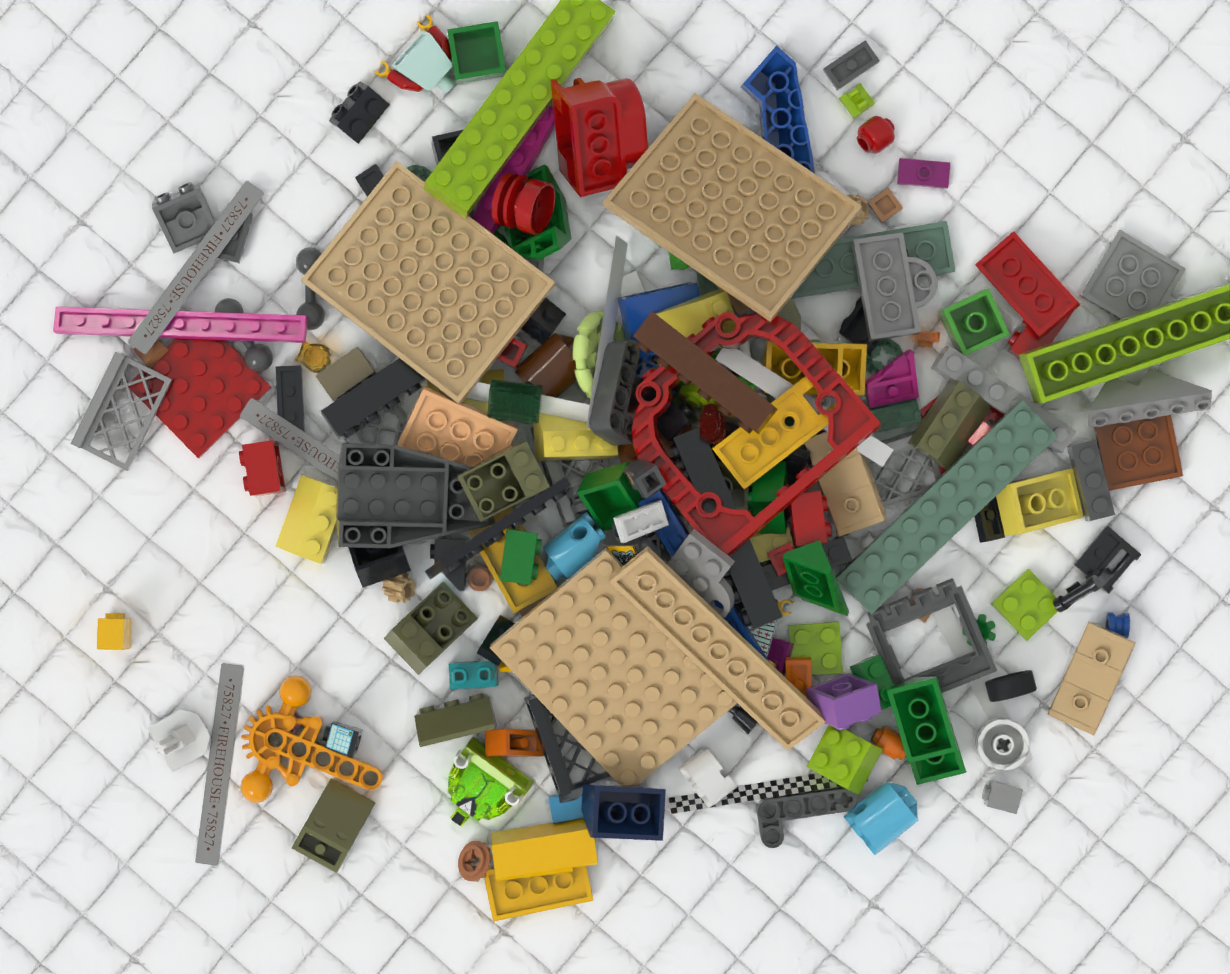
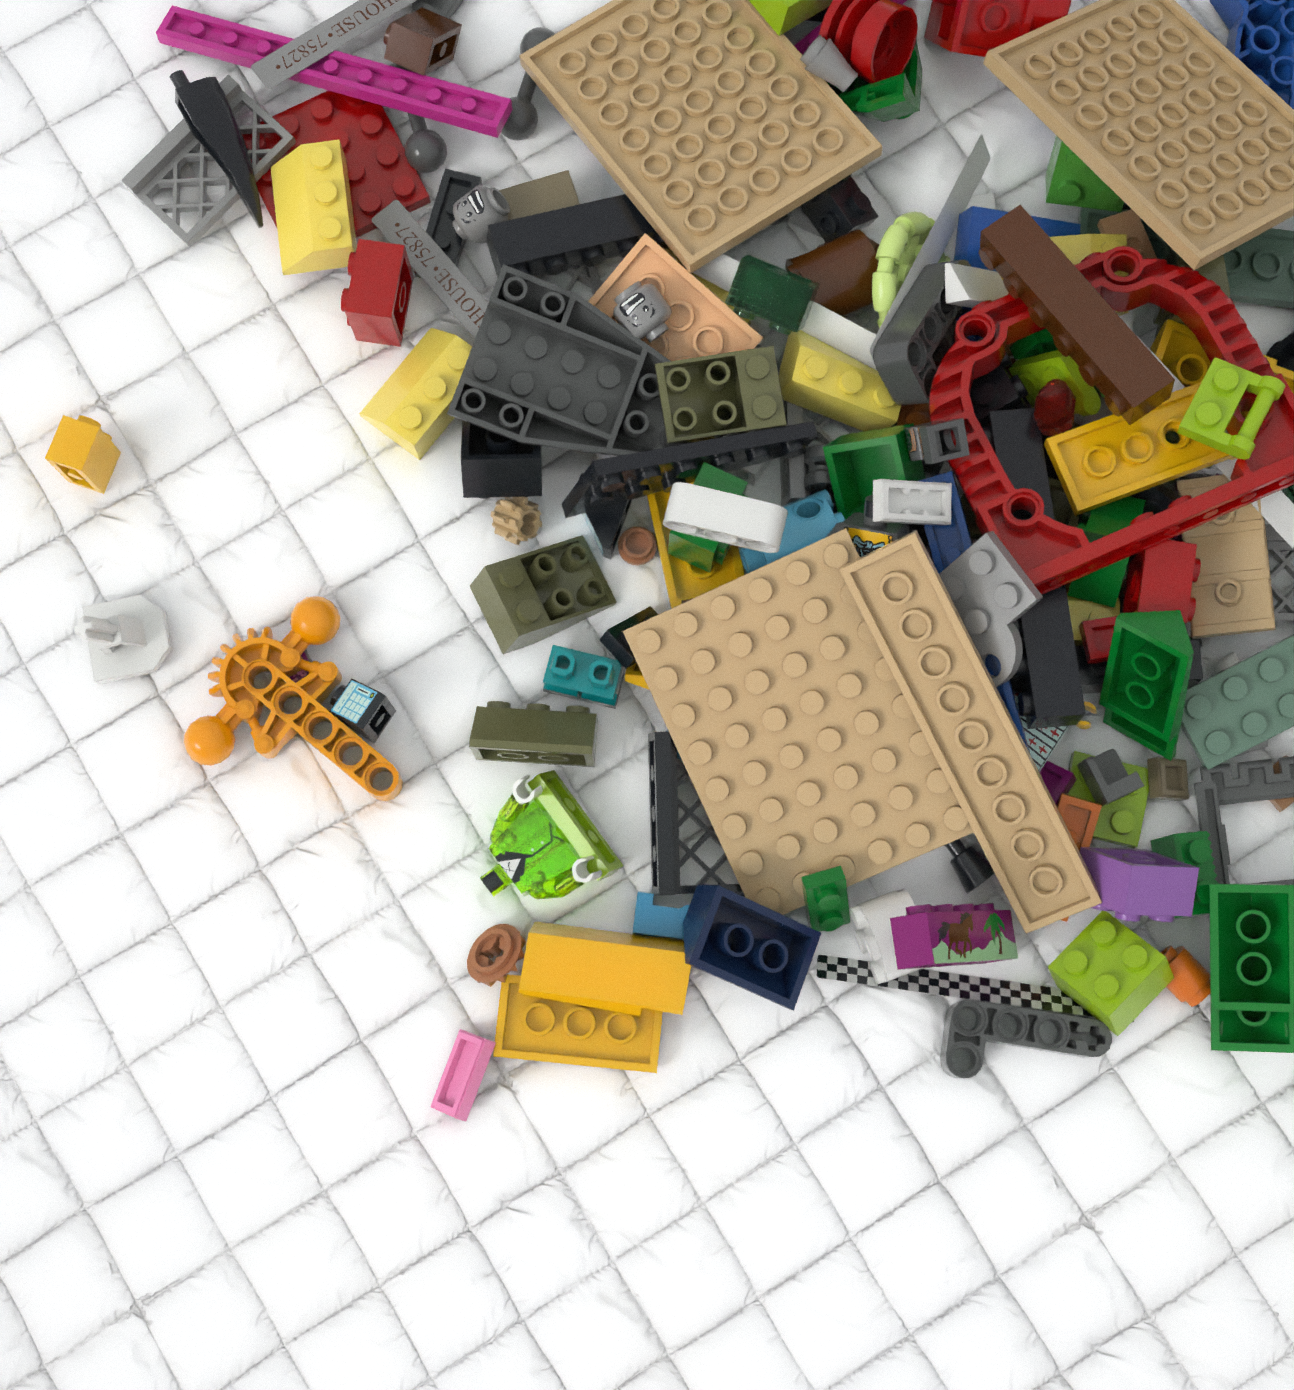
camera: 15 degrees right, 10 degrees down
medium nougat plate [133,339,169,368] -> none
light grey sticker [195,663,244,866] -> none
olive slope [292,778,376,873] -> none
clear yellow animal [295,342,331,373] -> none
orange slope [485,729,544,757] -> none
red brick [496,338,528,369] -> none
medium azure cylinder [843,780,919,855] -> none
none -> black piece [169,70,264,229]
none -> light yellow slope [270,139,357,275]
none -> reddish brown brick [384,7,462,76]
none -> bright pink tile [430,1029,496,1121]
none -> light grey head [452,185,510,244]
none -> light grey head [613,281,672,343]
none -> white beam [663,482,788,553]
none -> light grey cone [800,35,858,92]
none -> green plate [801,866,850,932]
none -> magenta brick [890,903,1018,970]
none -> white slope [945,263,1009,308]
none -> dark grey panel [1077,749,1144,807]
none -> dark tan tile [1147,757,1189,801]
none -> lime plate [1177,357,1285,460]

